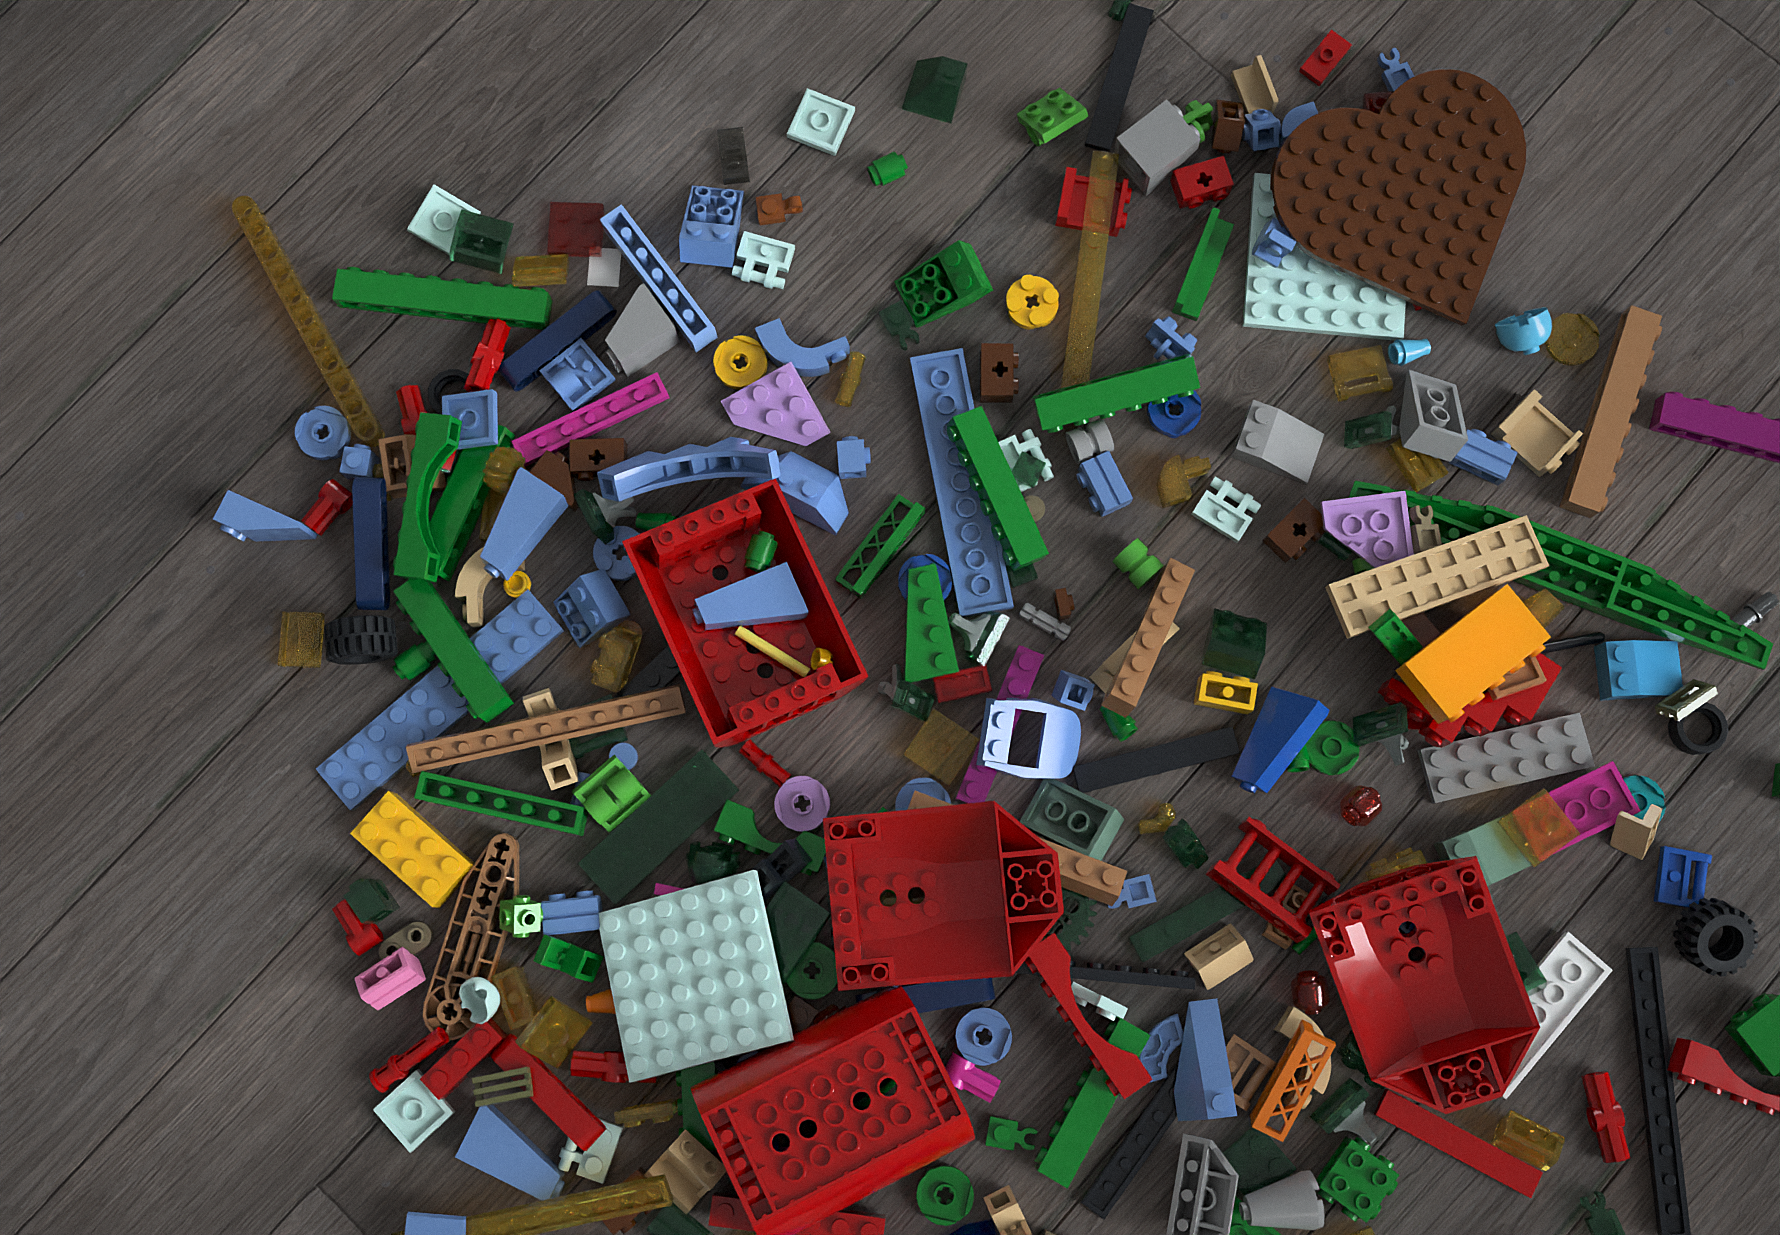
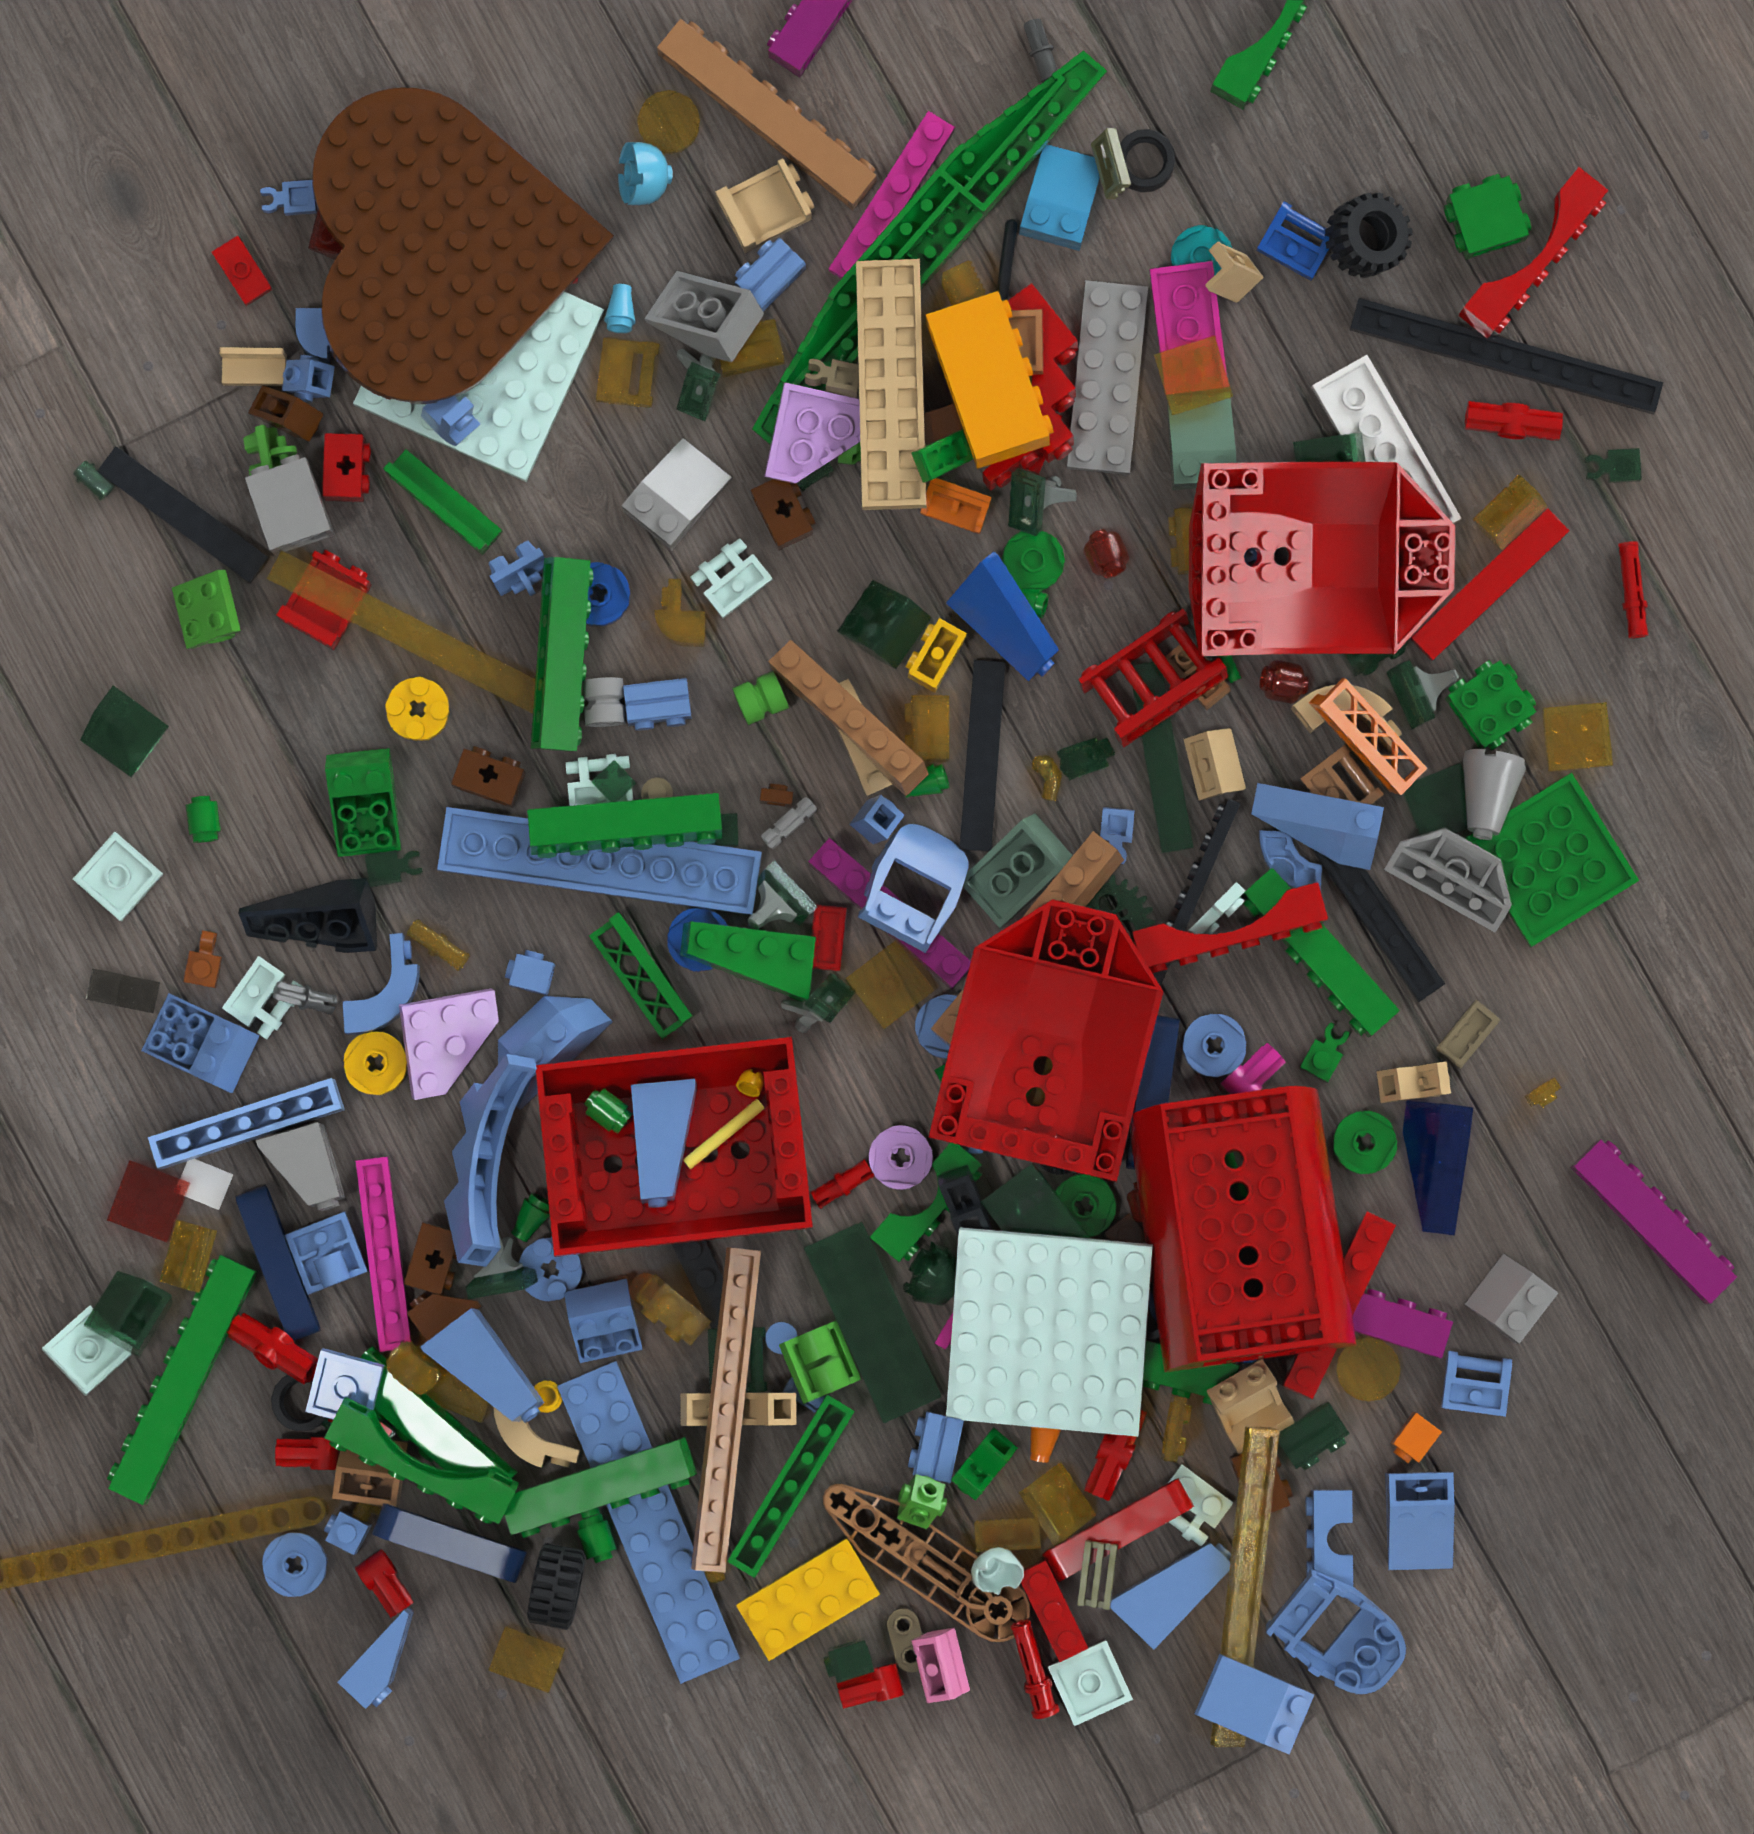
camera: 75 degrees left, 5 degrees up
none -> black wedge [238,878,377,953]
none -> dark grey axle [273,981,337,1015]
none -> dark pink plate [829,111,955,279]
none -> clear yellow brick [905,695,949,762]
none -> orange hinge [920,478,992,534]

